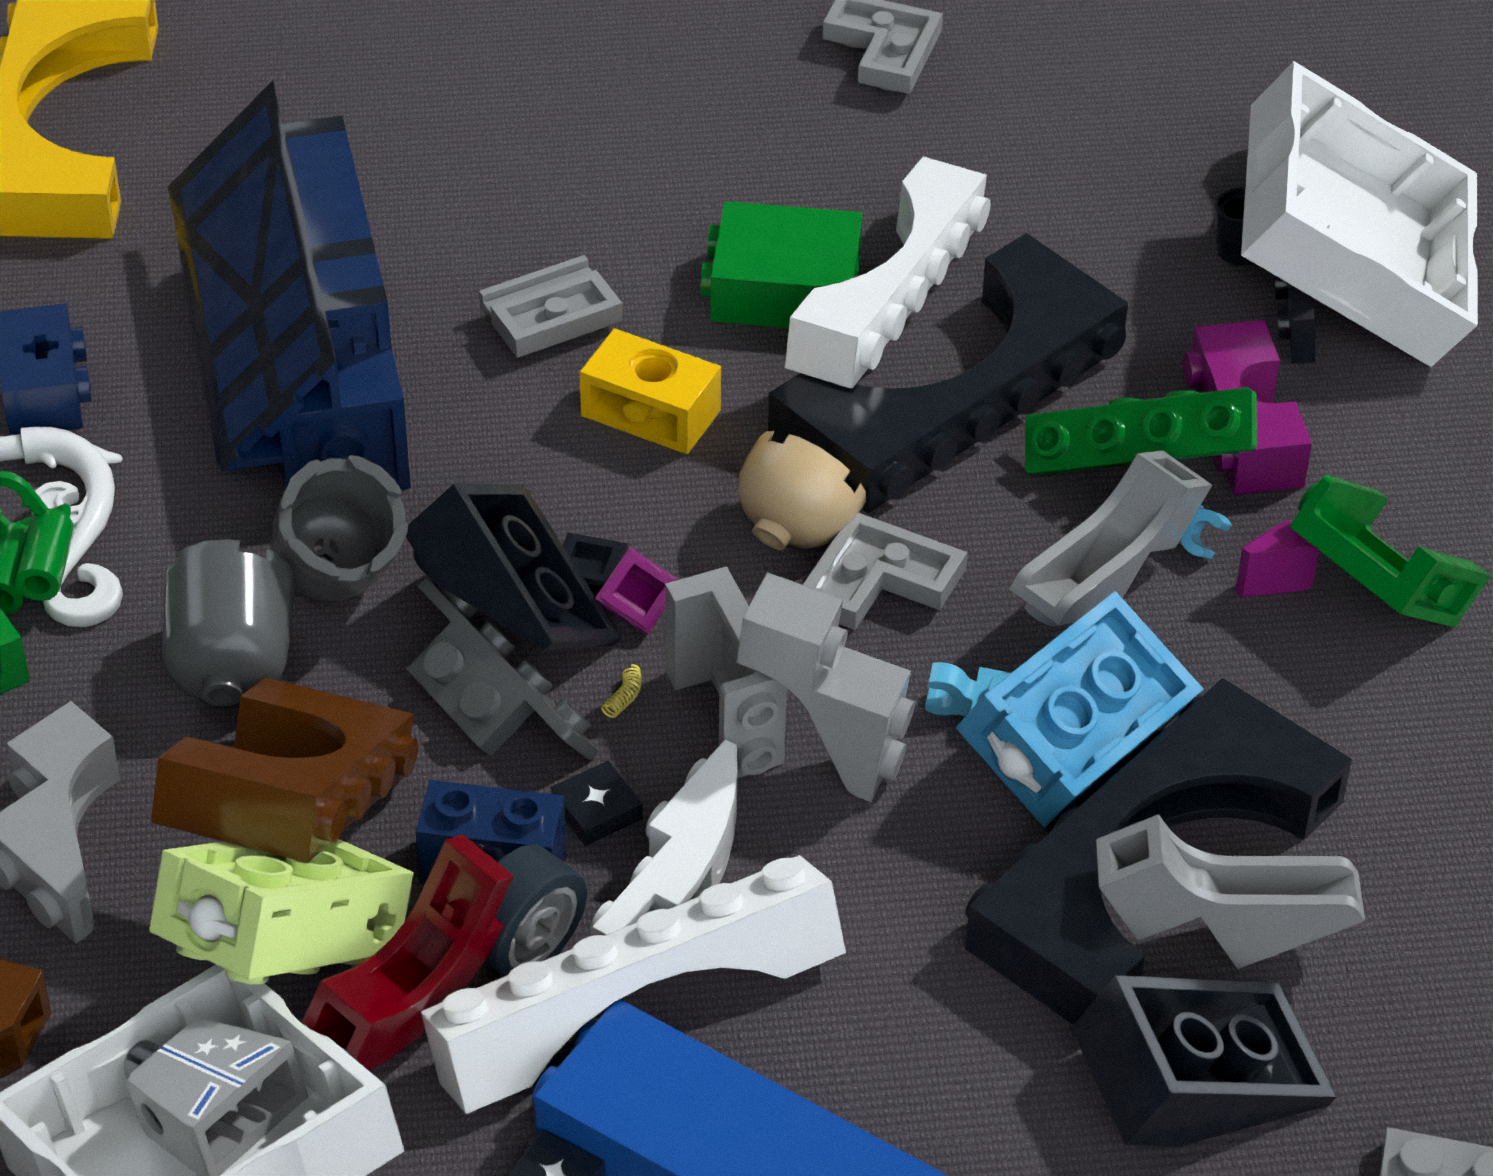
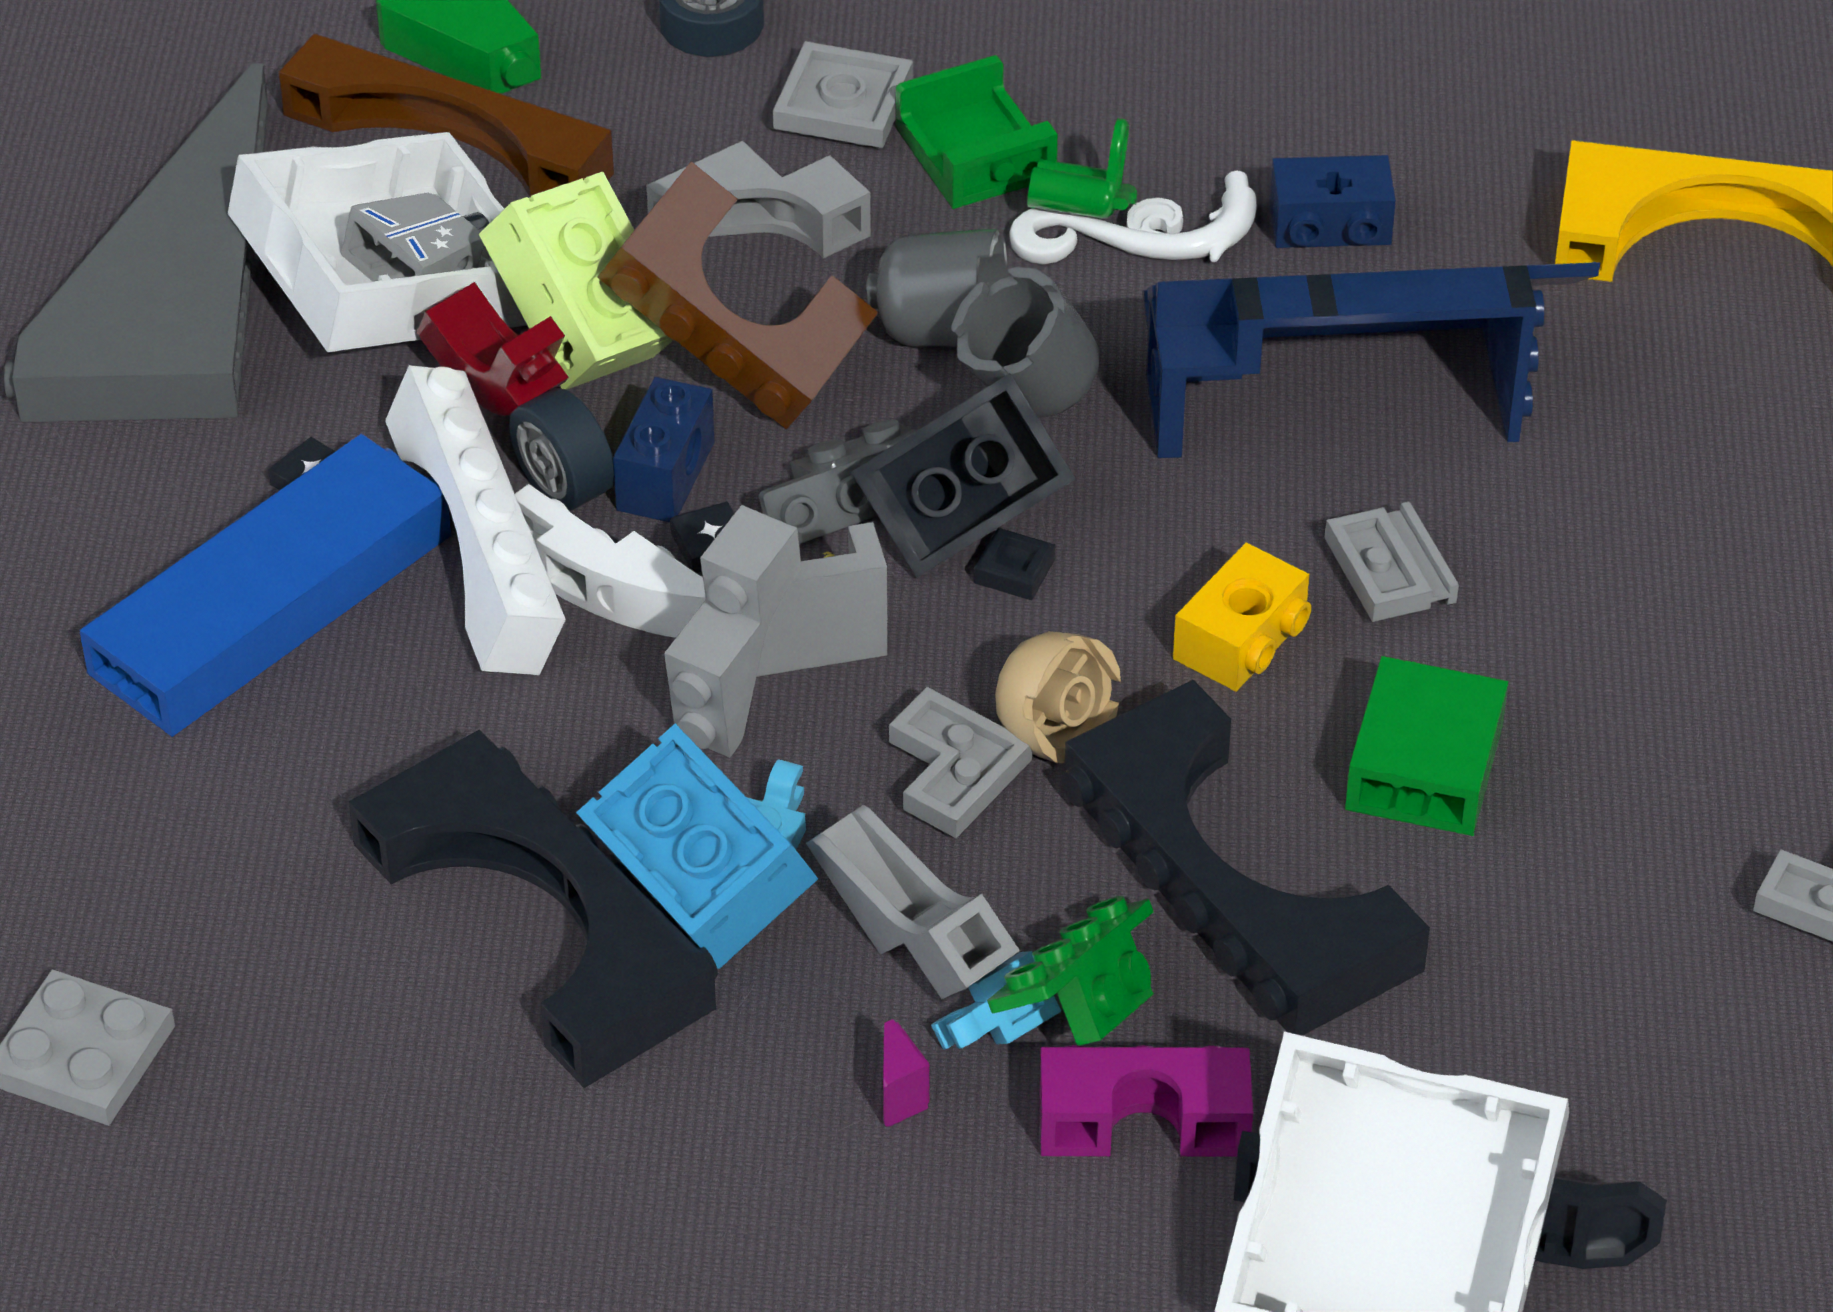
camera: 100 degrees right, 0 degrees up
magenta slope [594,547,679,635] -> none
white arch [785,157,990,389] -> none
black slope [1071,975,1336,1146] -> none
light grey arch [1096,814,1365,969] -> none
green panel [1289,475,1491,628] -> none

